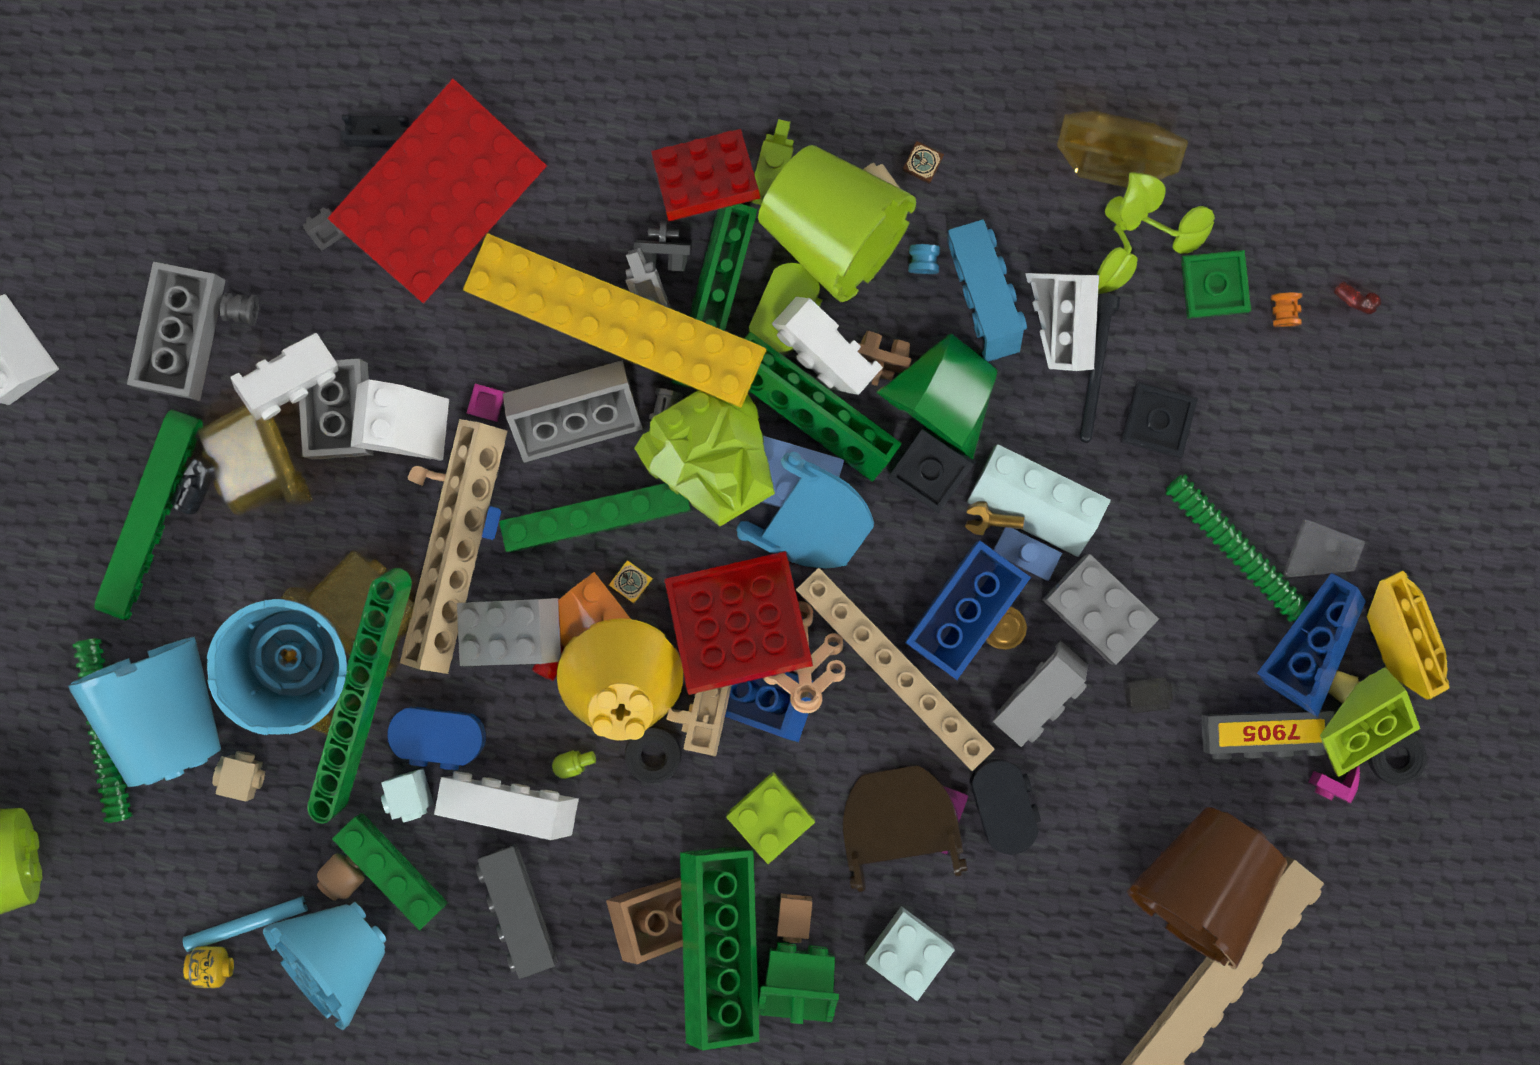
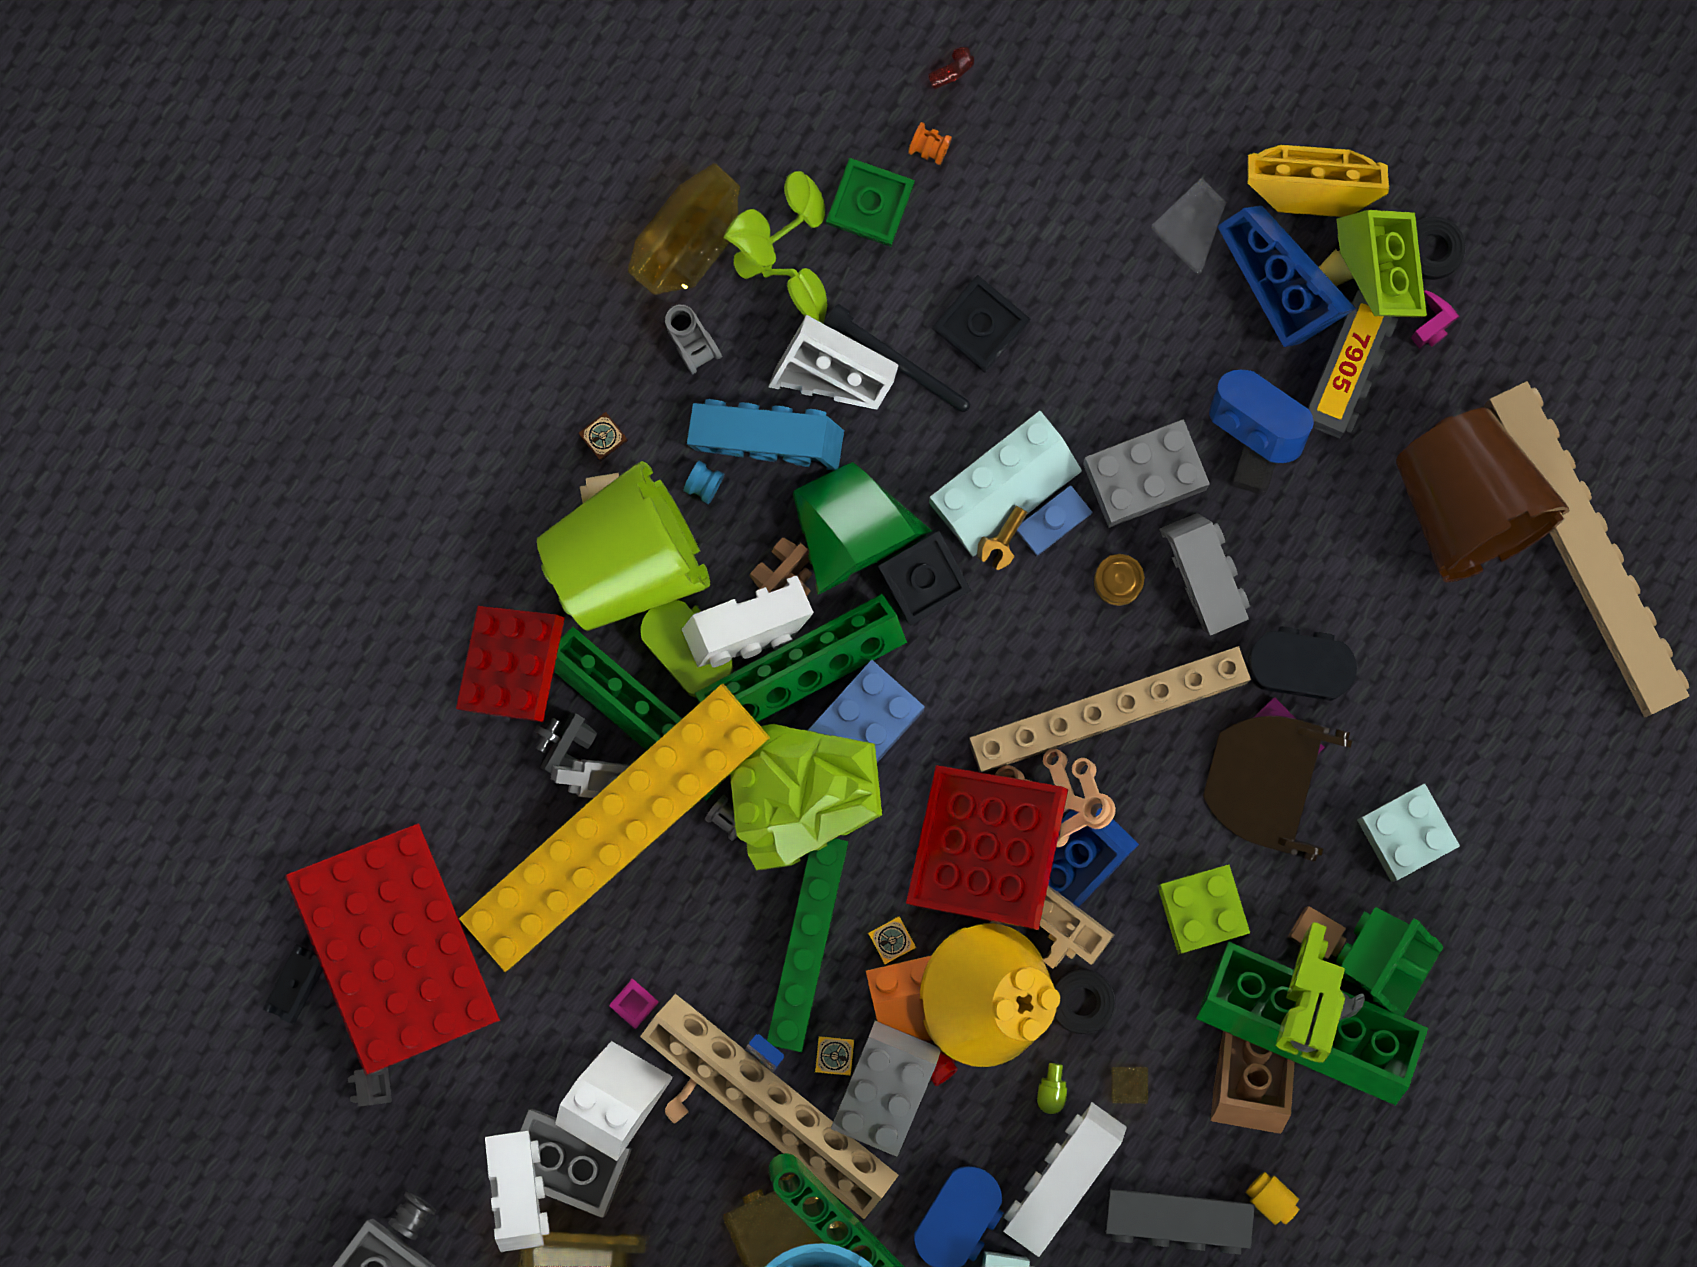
camera: 60 degrees left, 5 degrees down
light grey slope [503,360,643,463] -> none
dark azure piece [736,451,874,568] -> none
lime hinge [748,119,794,205] -> none
blue slope [903,540,1031,680] -> none
green piece [1165,474,1309,622] -> none
none -> light grey piece [665,305,722,375]
none -> tile [815,1036,854,1076]
none -> clear yellow tile [1111,1067,1148,1104]
none -> blue brick [1209,370,1314,463]
none -> yellow brick [1245,1171,1300,1225]
none -> lime plate [1275,922,1365,1063]

